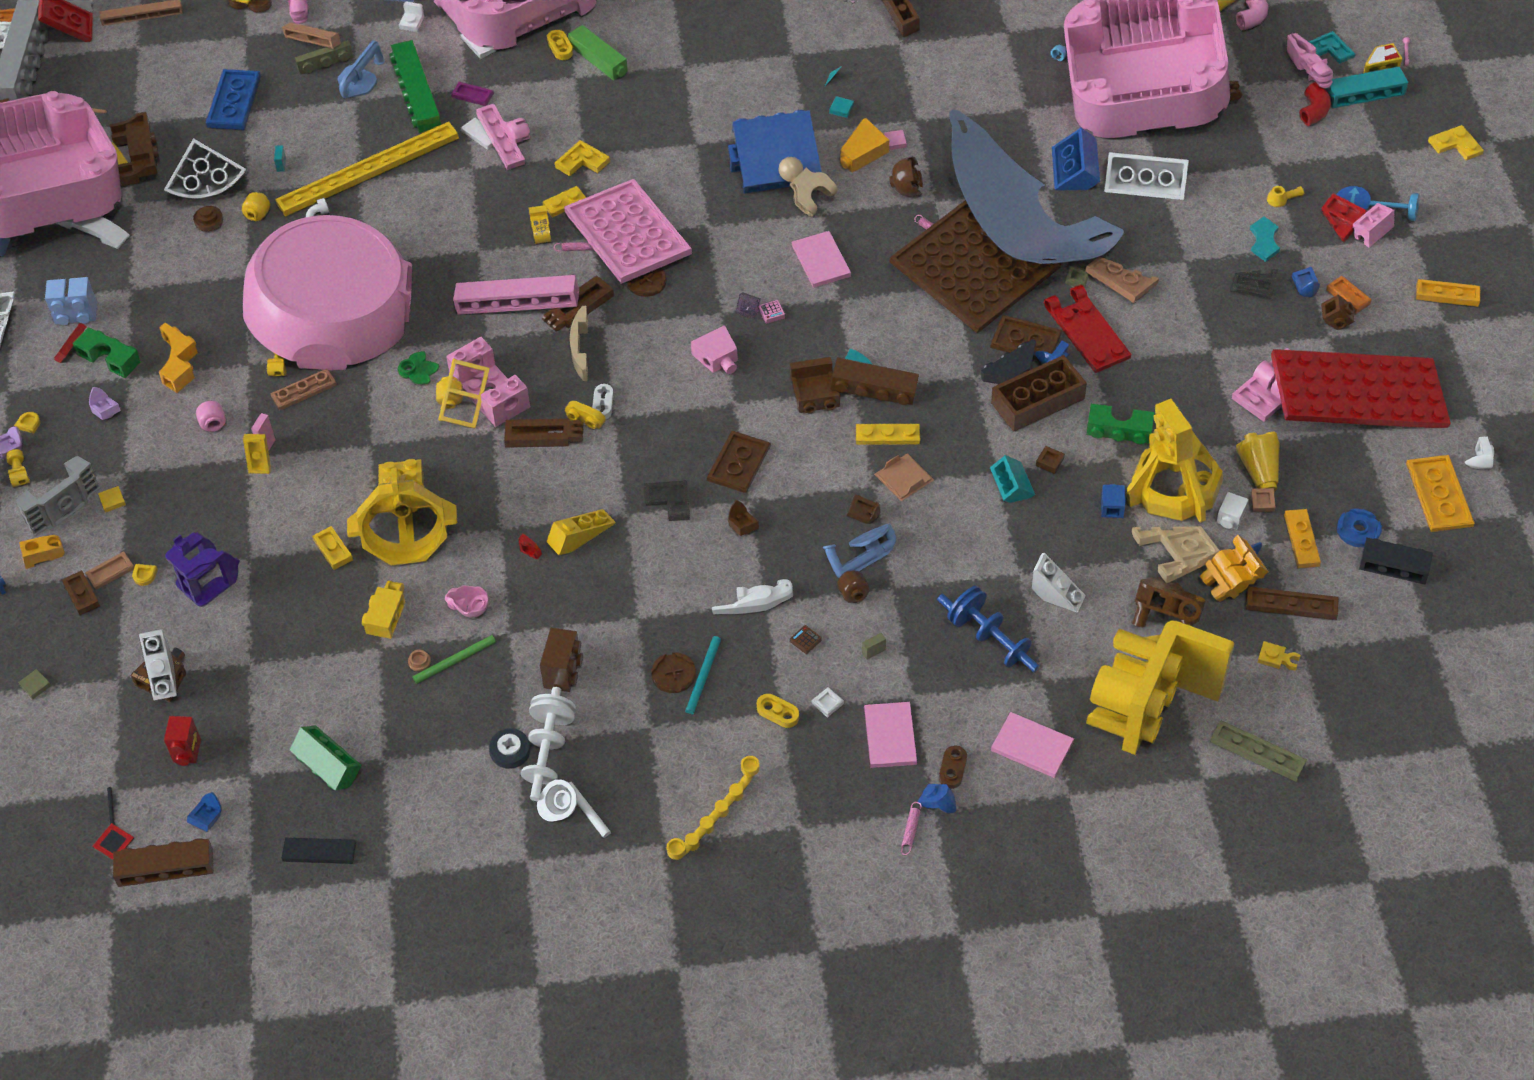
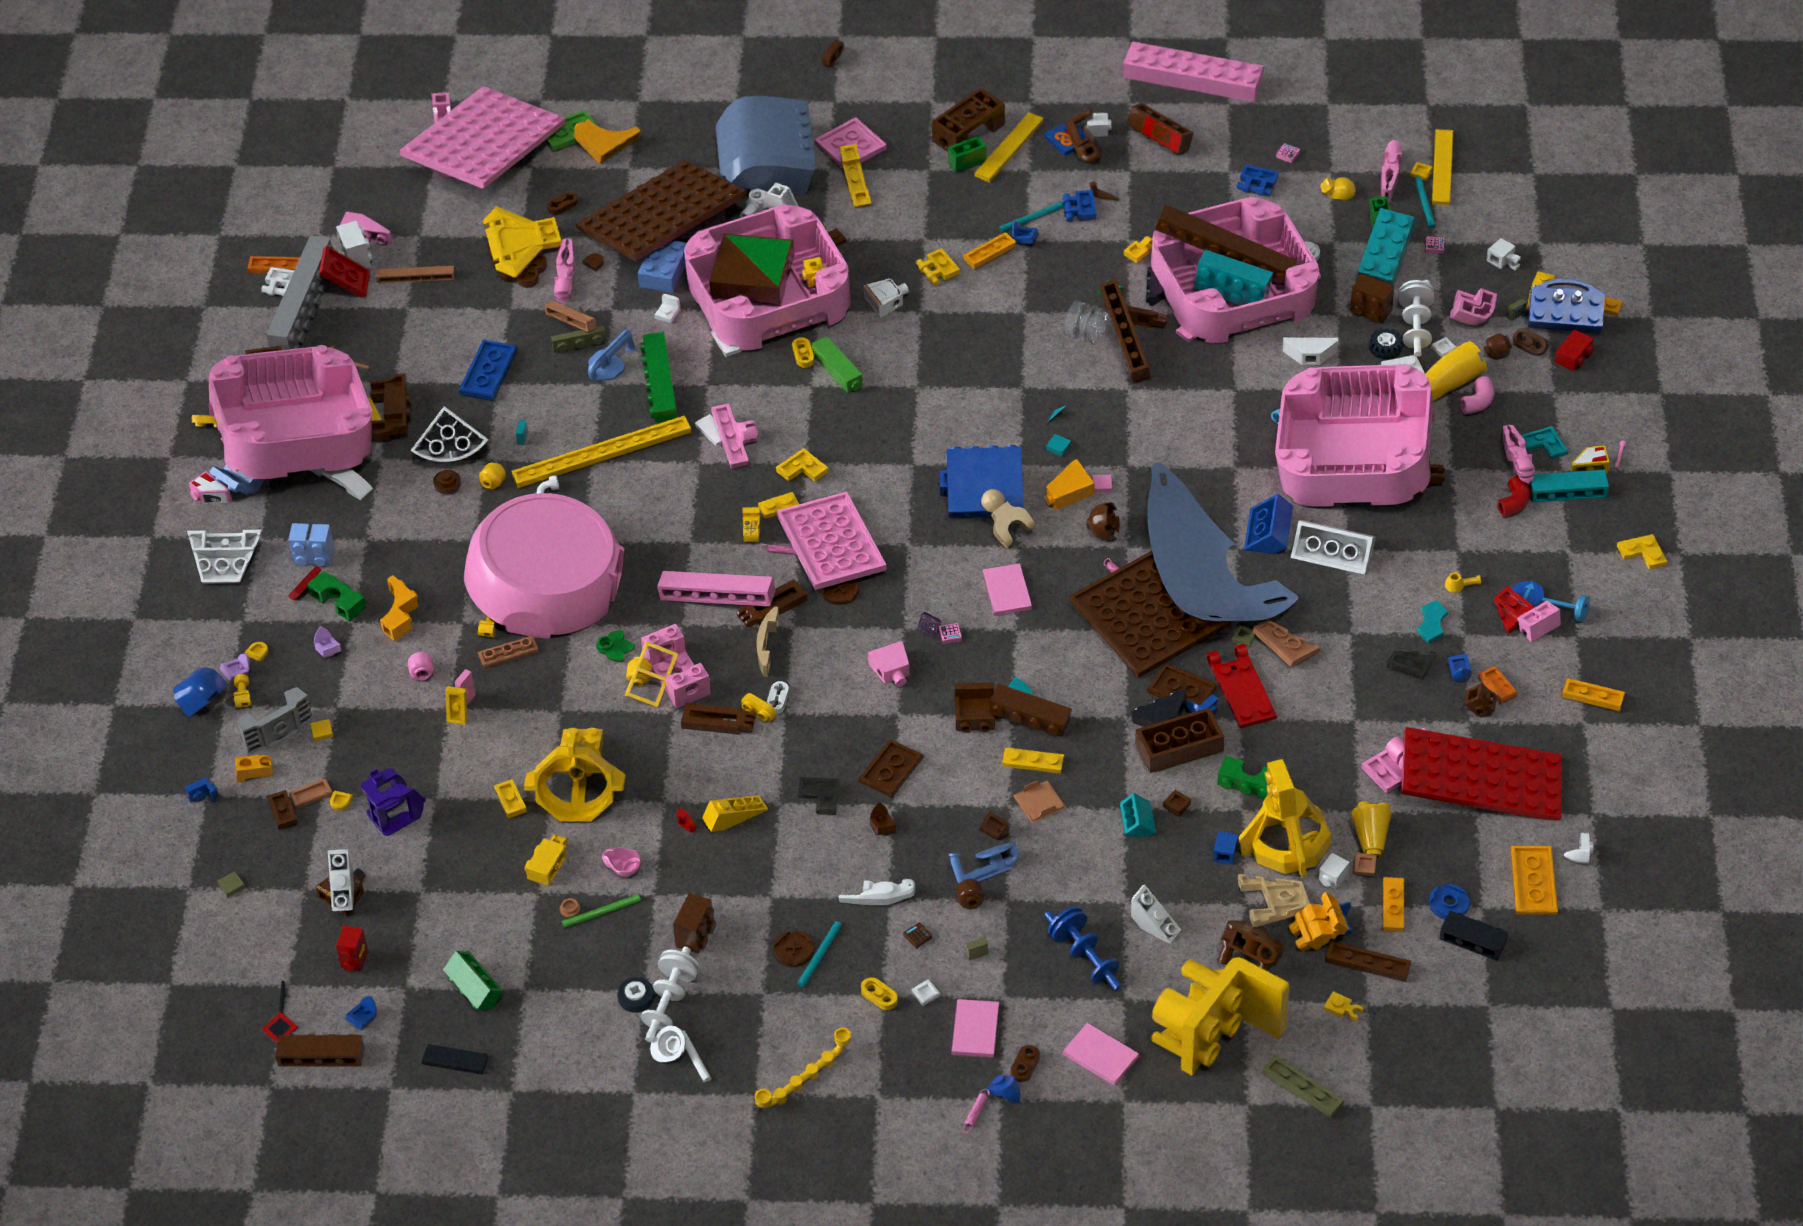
camera: 10 degrees right, 5 degrees down
magenta tile [451,82,494,106] -> none

